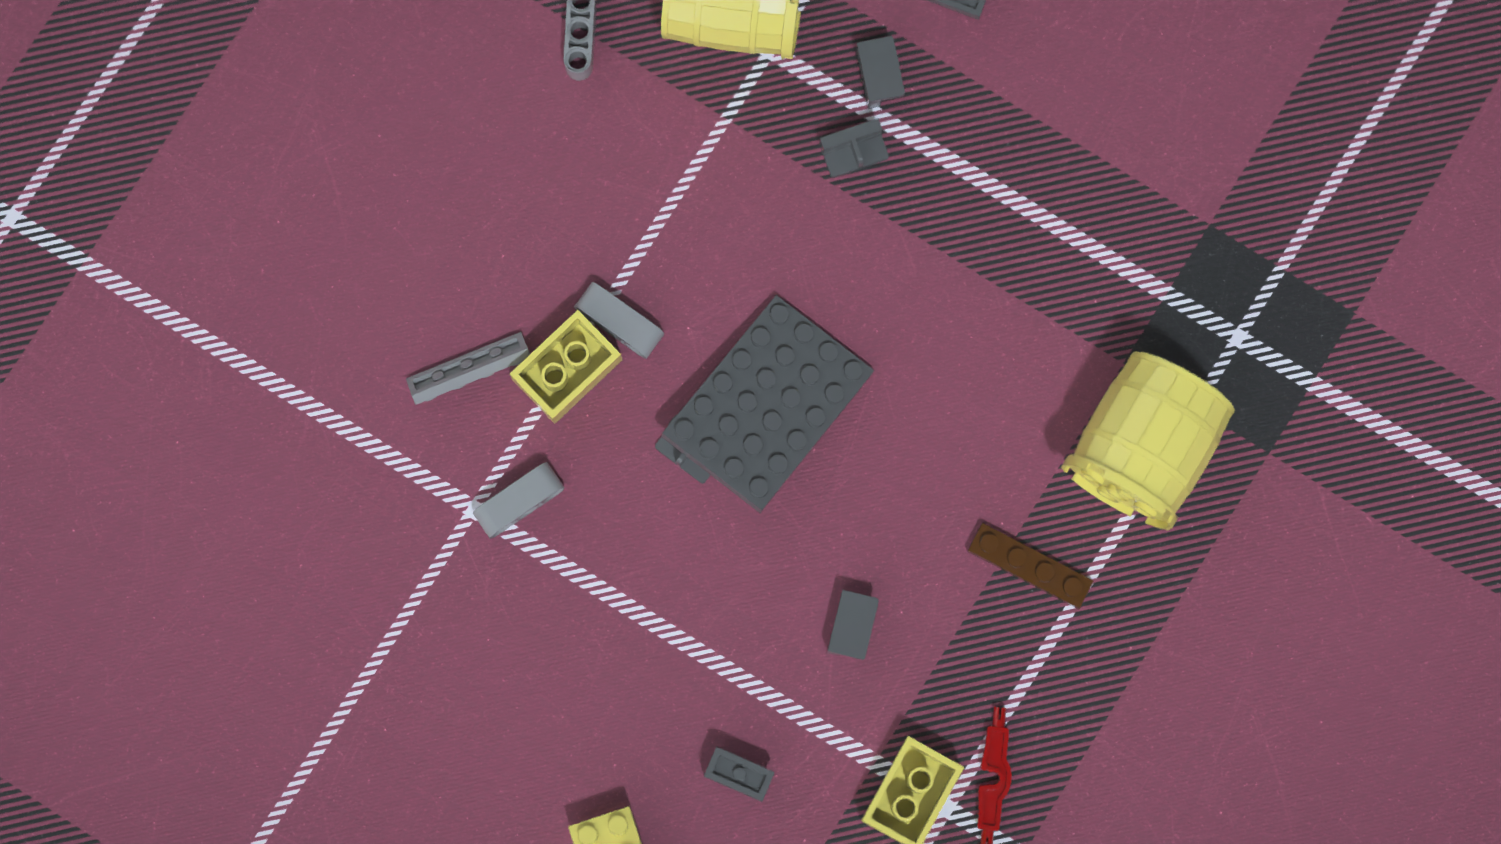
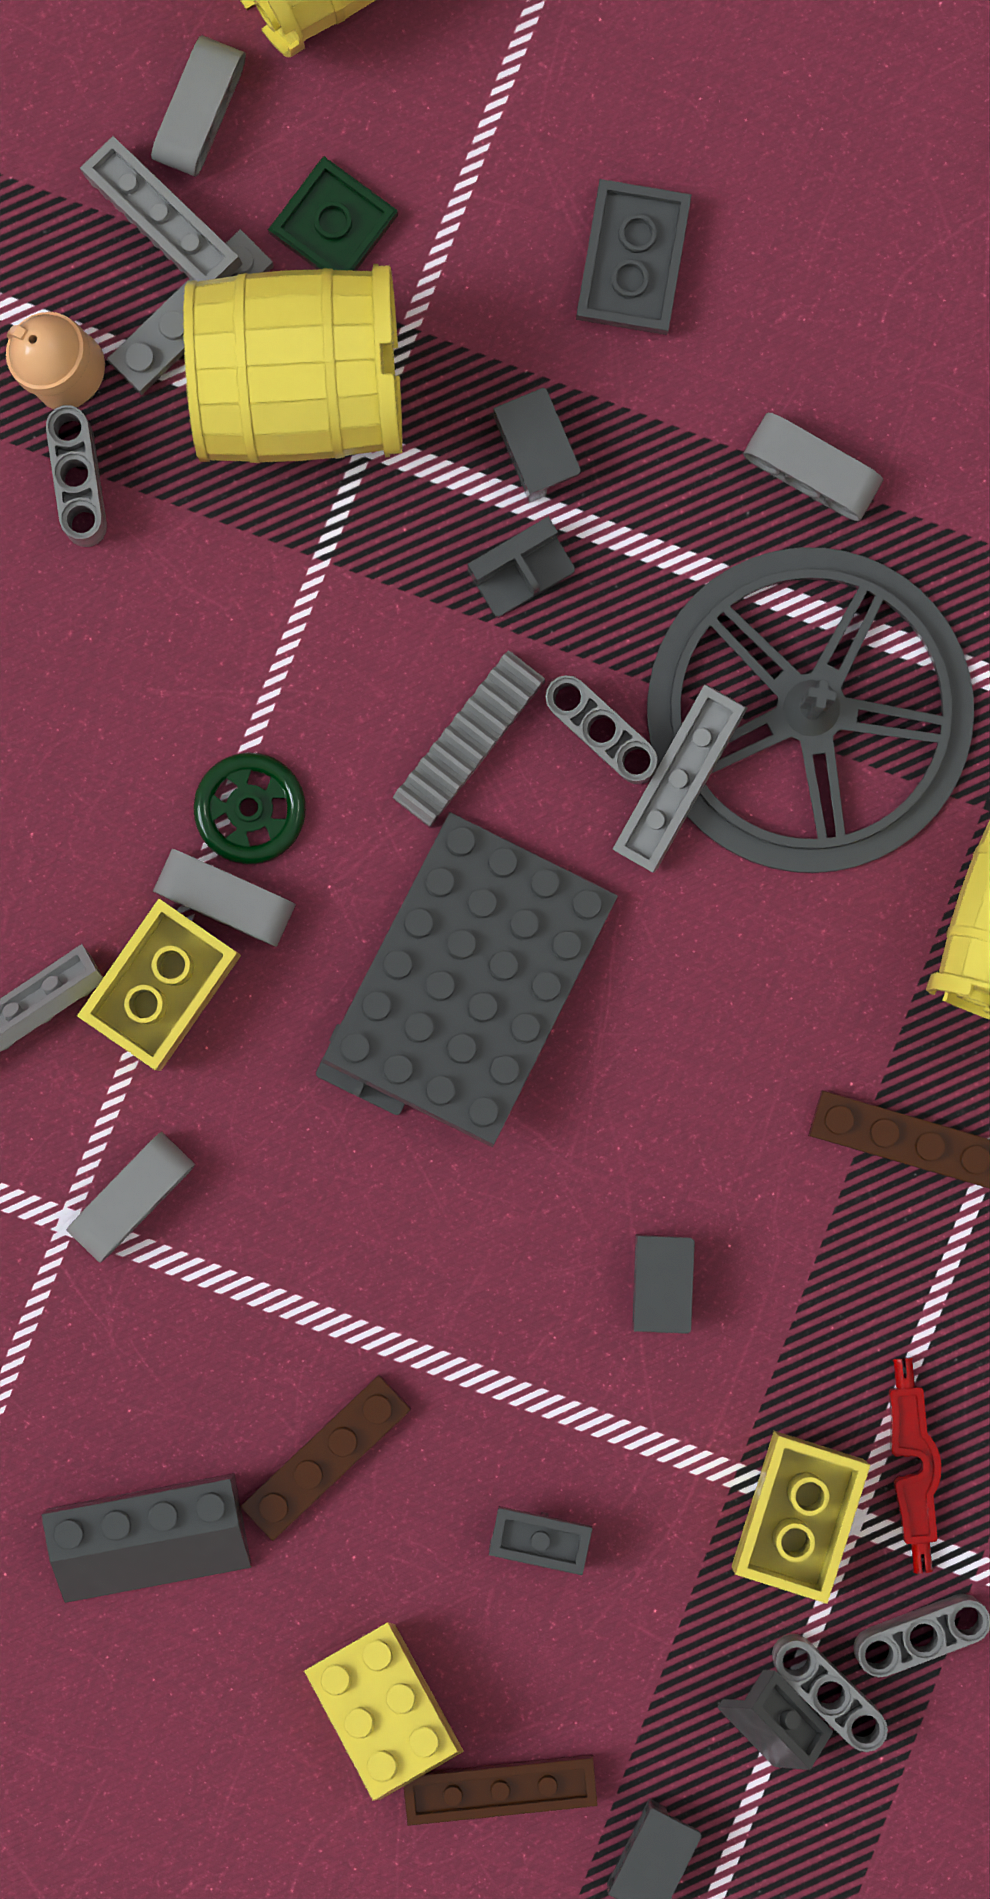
camera: 10 degrees left, 5 degrees up
none -> dark grey slope [41,1473,252,1603]
none -> dark green plate [193,752,306,864]
none -> reddish brown plate [240,1375,411,1541]
none -> light grey gear [393,650,545,827]
none -> light grey beam [545,675,659,784]
none -> light grey plate [612,684,748,873]
none -> dark grey wheel [647,547,974,873]
none -> light grey beam [743,412,884,521]

